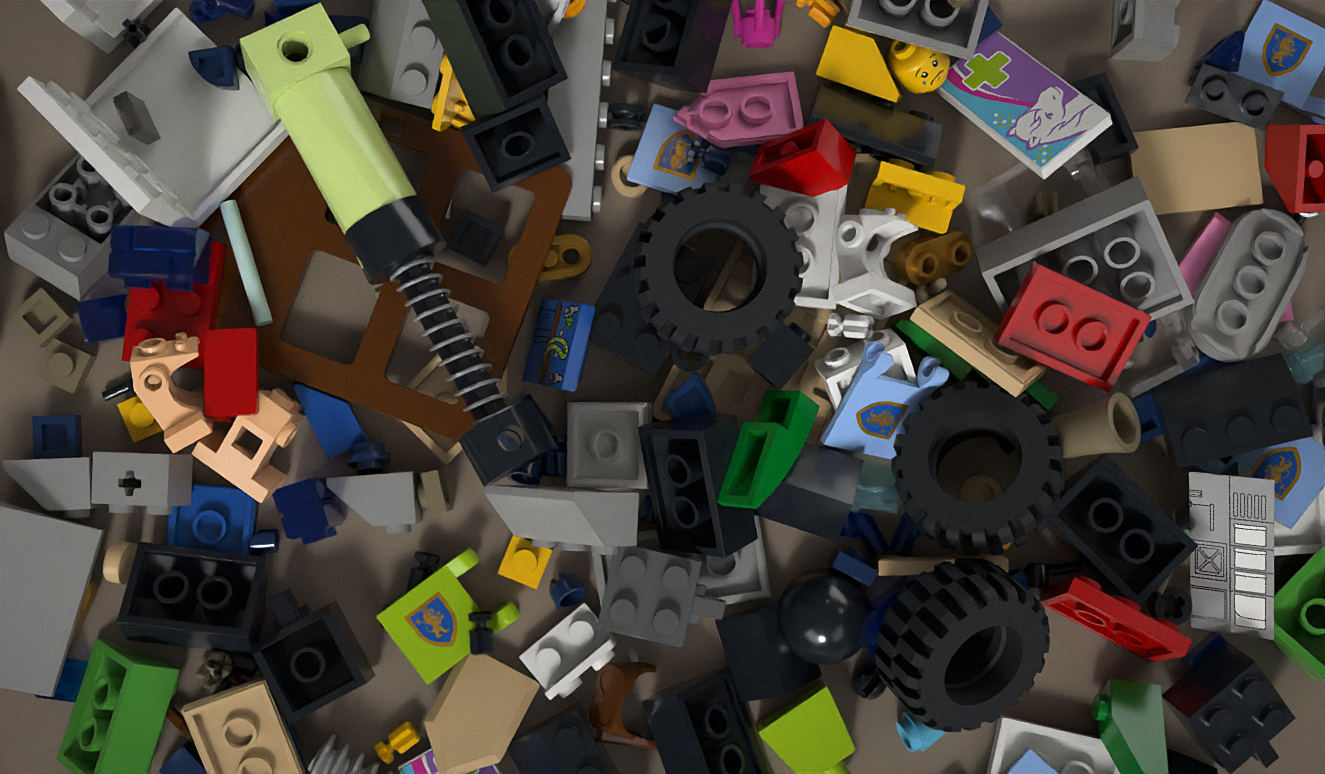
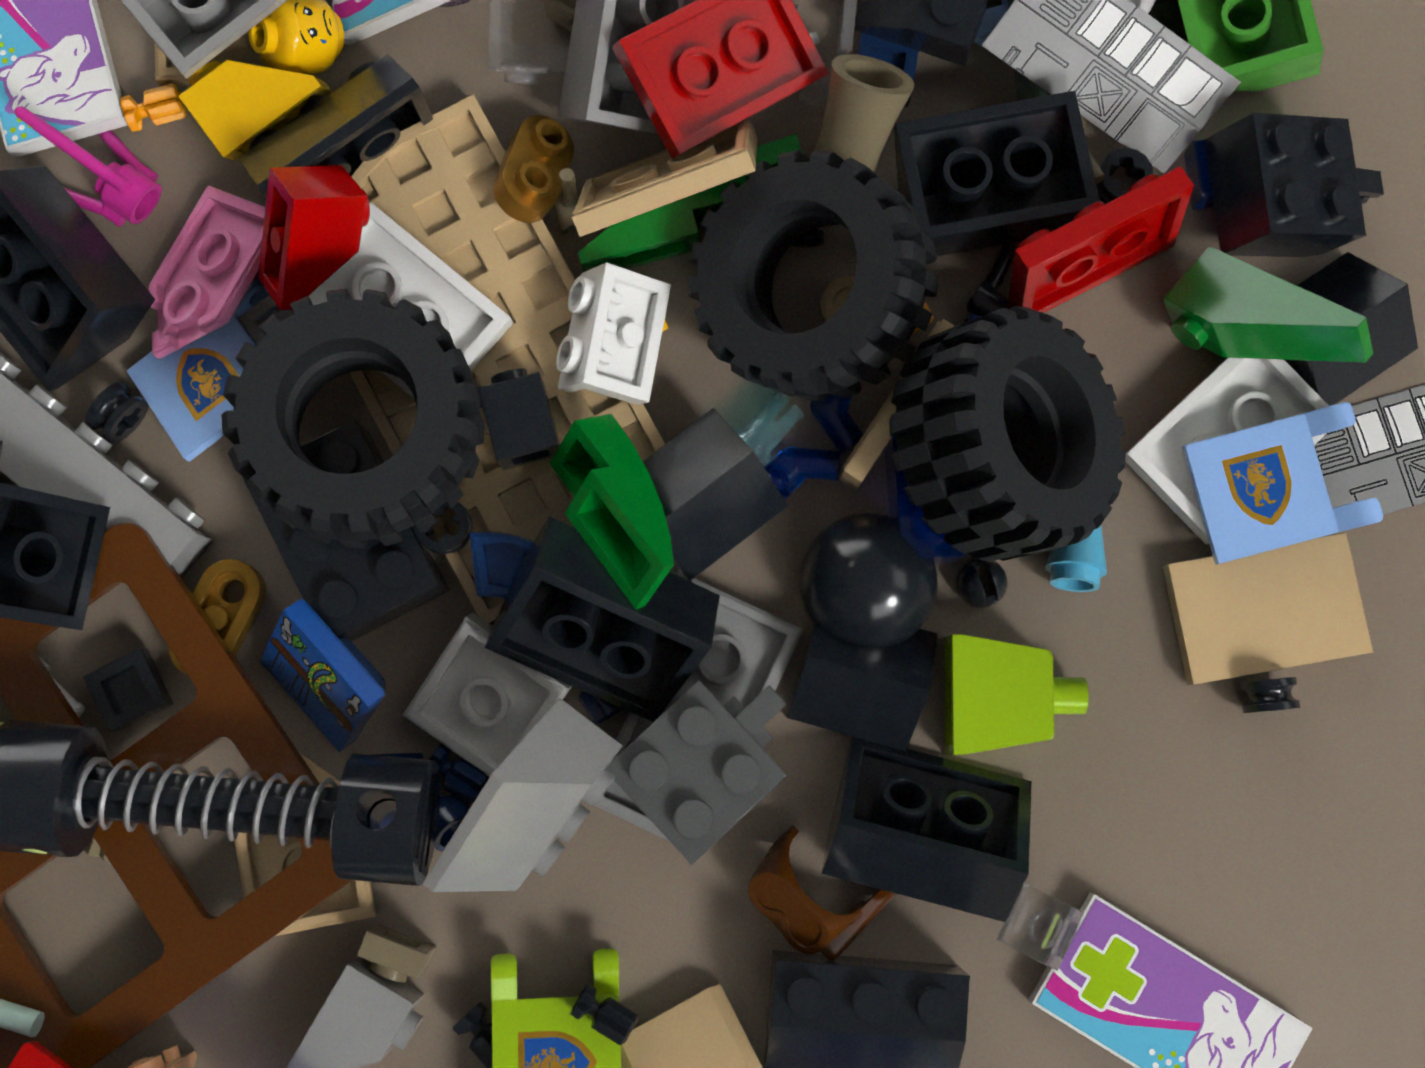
camera: 55 degrees left, 5 degrees down
blue slope [293,381,368,459] -> none
dark blue plate [347,442,391,474] -> none
yellow plate [497,535,554,590] -> none
white bracket [519,601,617,700] -> none
dark blue hinge [549,572,587,610] -> none
tan tile [611,154,650,198] -> none
dark blue piece [686,137,733,176] -> none
light blue flag [820,342,949,459] -> none
white piece [827,312,874,339] -> none
dark blue plate [828,546,878,587] -> none
white tile [832,208,918,320] -> none
yellow bracket [864,159,966,235] -> none

